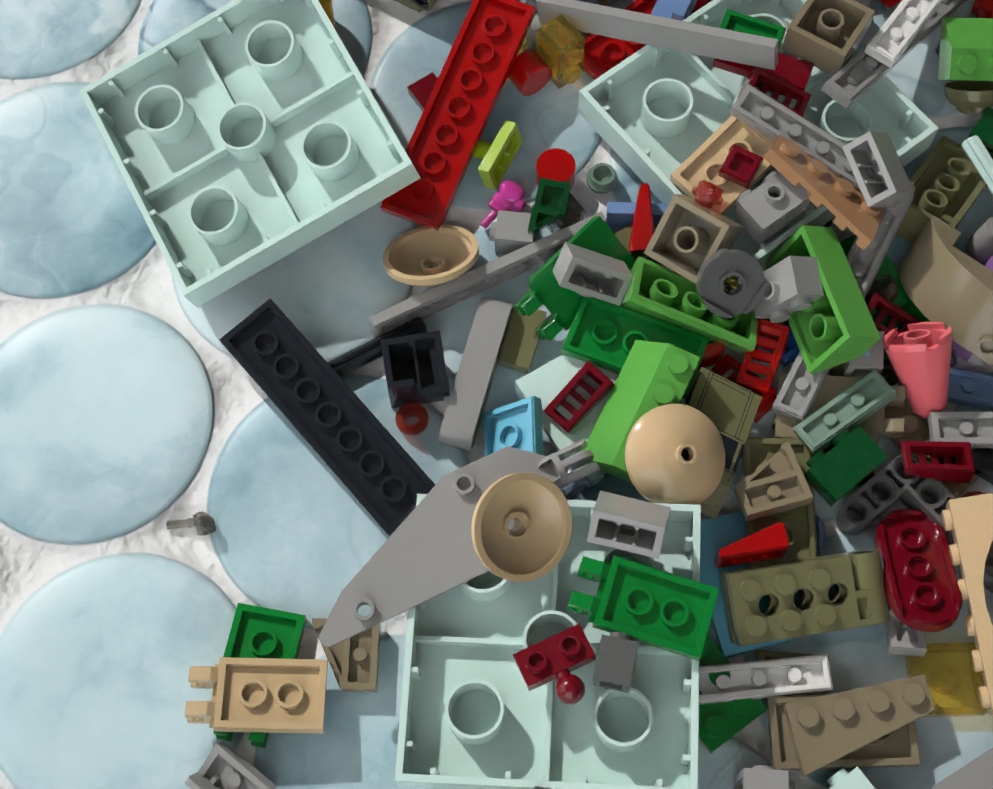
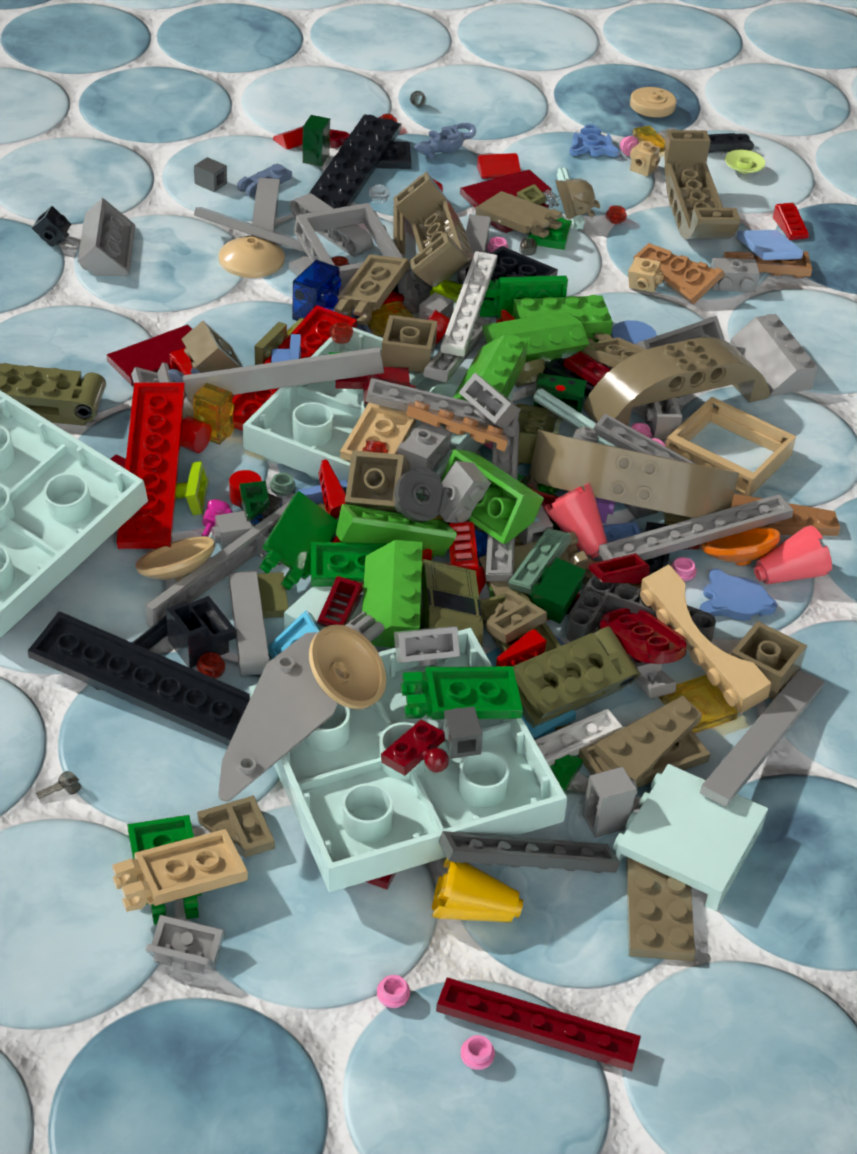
camera: 30 degrees left, 25 degrees down
light grey brick [552,242,633,306] -> none
tan dish [625,404,725,505] -> none
dark red tile [719,144,764,189] -> none
none -> bright green slope [453,334,528,401]

